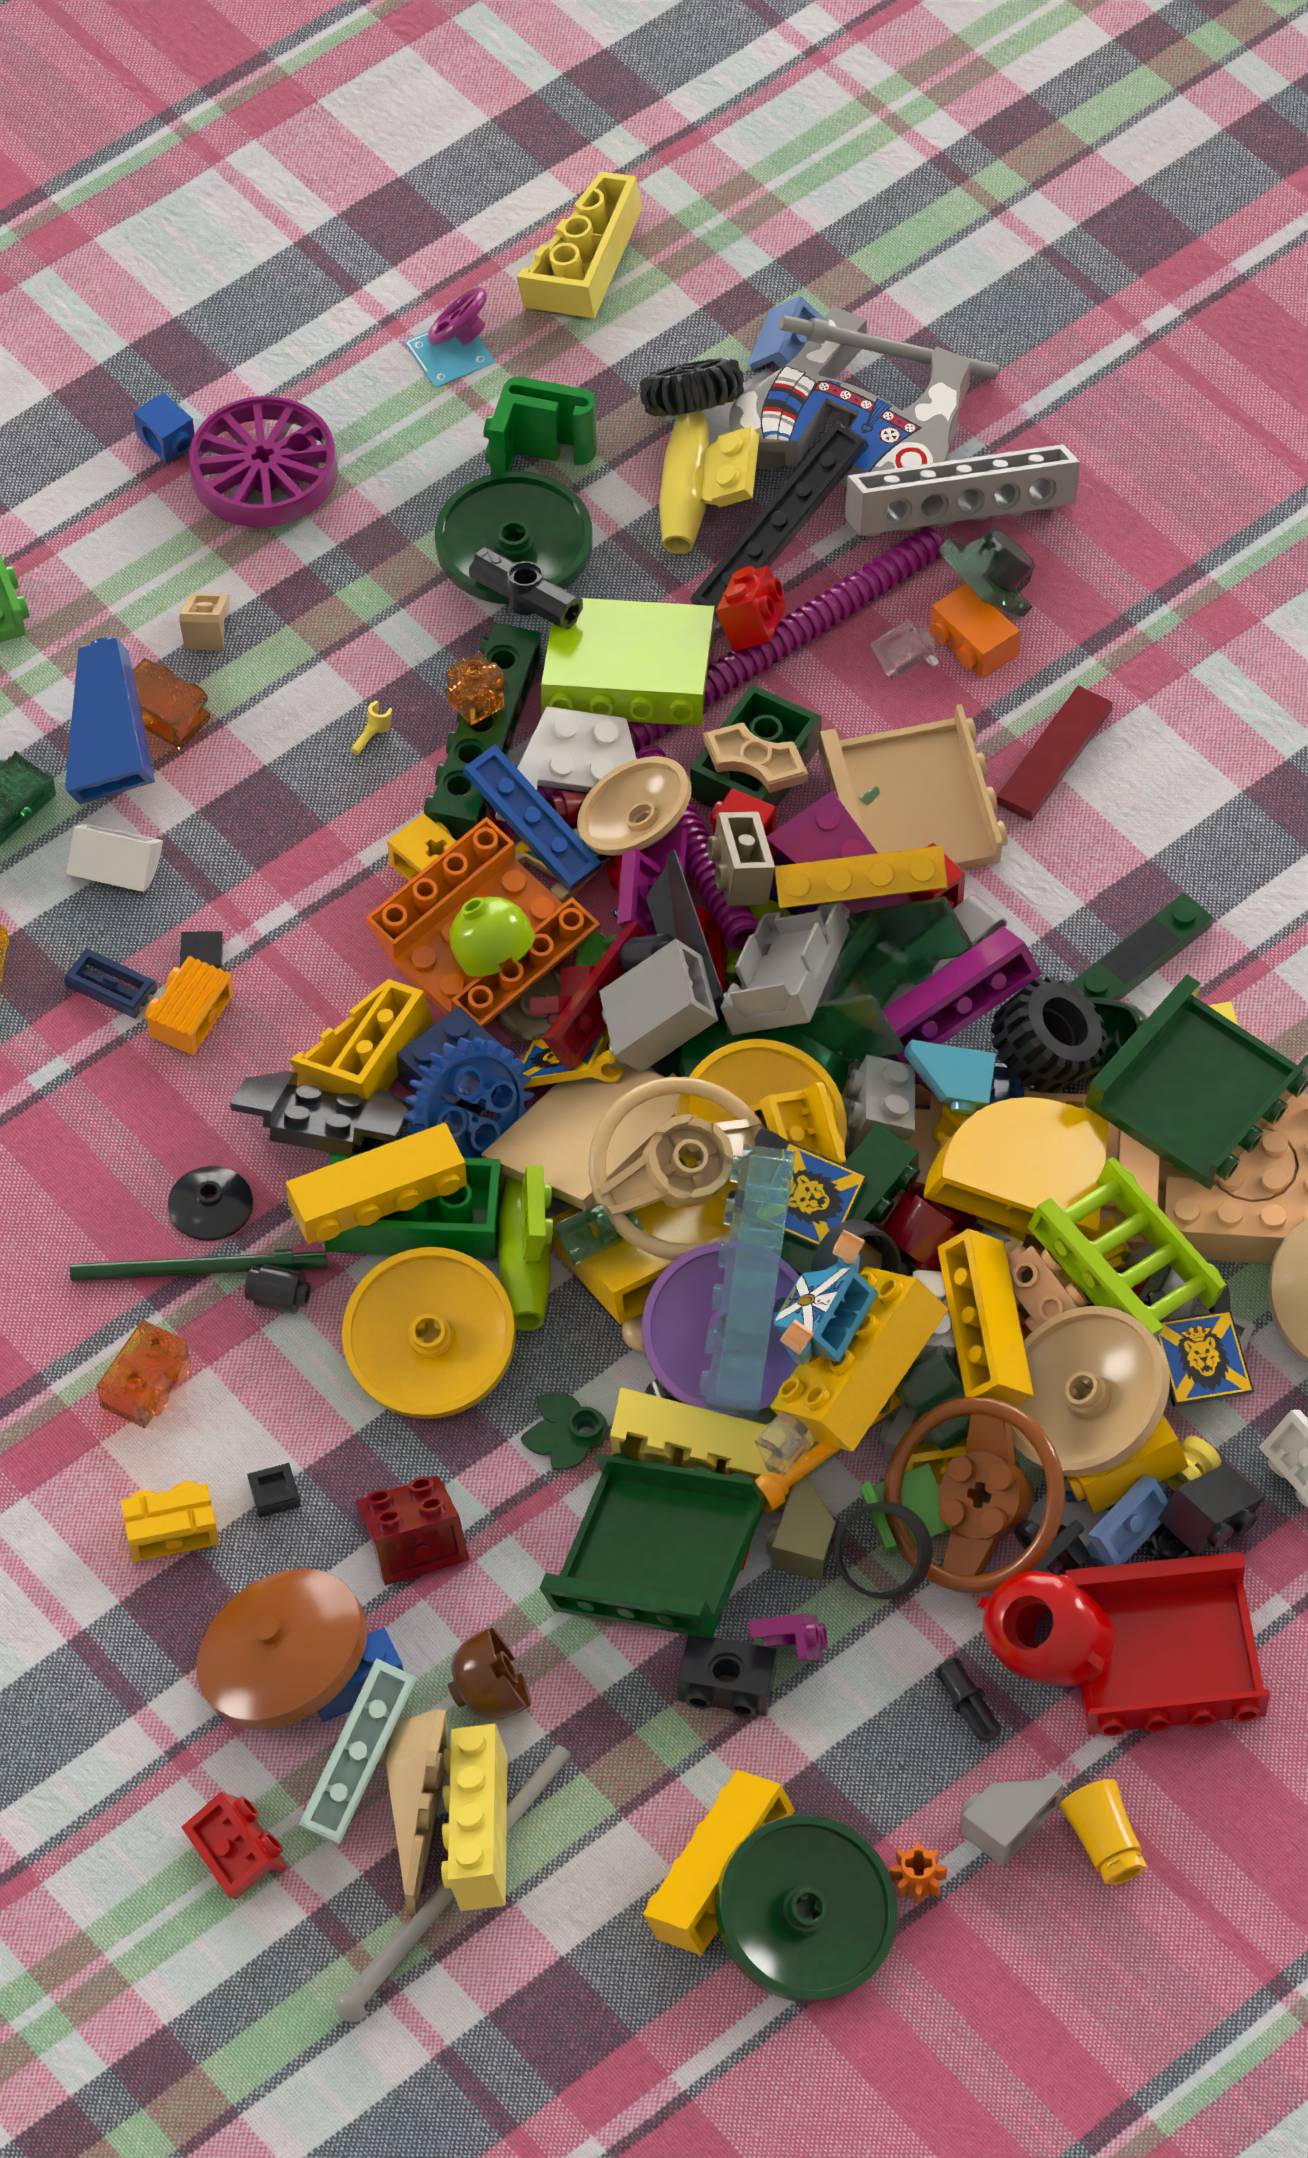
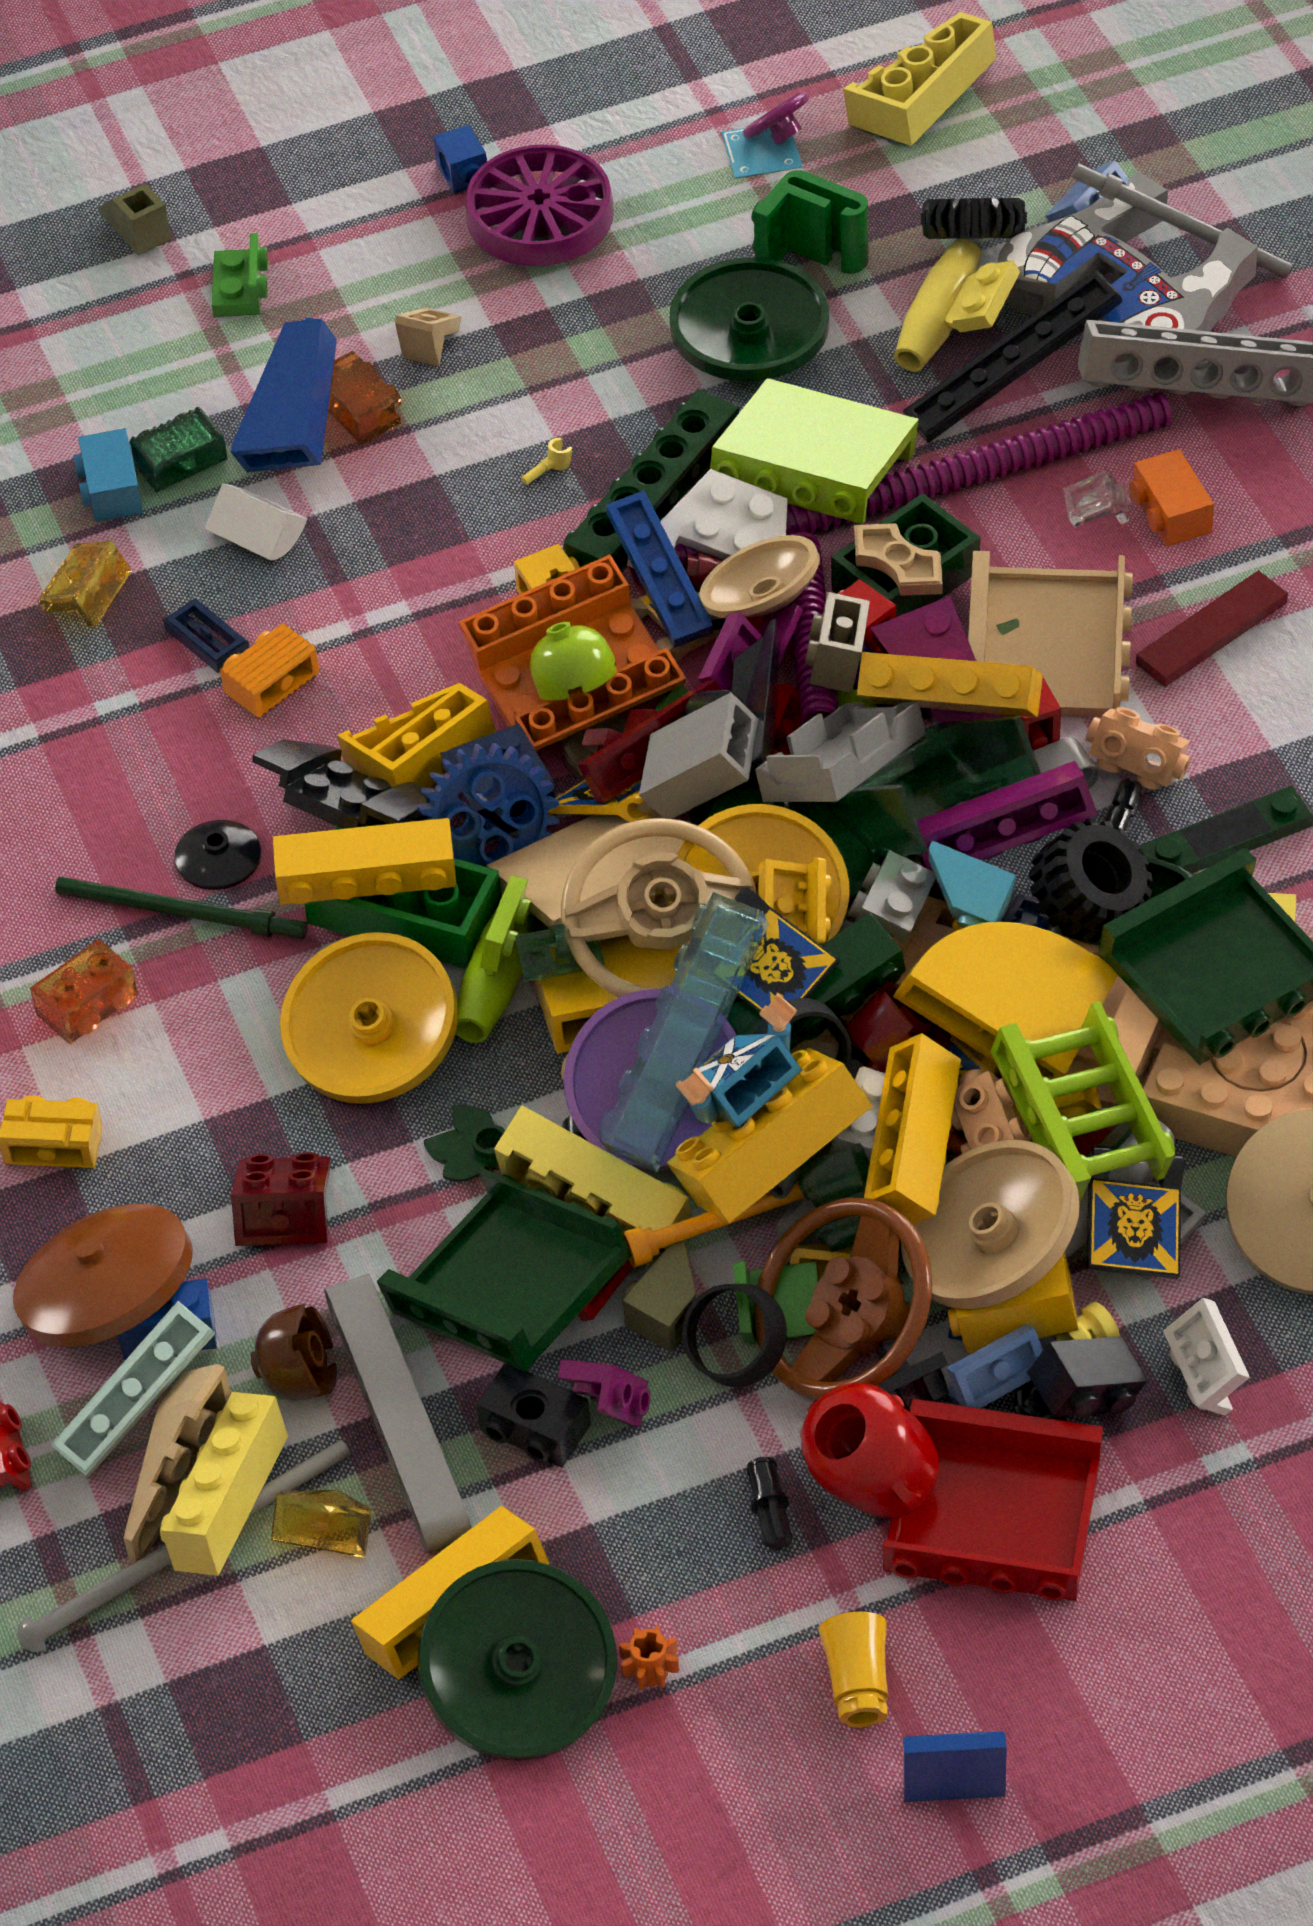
camera: 20 degrees right, 5 degrees down
black tile [180,931,224,969] -> none
black brick [244,1264,311,1314] -> none
black tile [247,1463,301,1518] -> none
clear orange brick [445,651,505,726] -> none
black piece [469,547,583,630] -> none
red brick [716,565,786,652] -> none
clear brick [754,1411,814,1476] -> none
clear green piece [939,527,1035,617] -> none
light grey slope [960,1779,1063,1867] -> none
none -> clear yellow slope [271,1489,372,1557]
none -> light grey beam [324,1274,472,1553]
none -> blue tile [903,1731,1007,1802]
none -> light nougat brick [1085,707,1191,790]
none -> black piece [1105,778,1142,832]

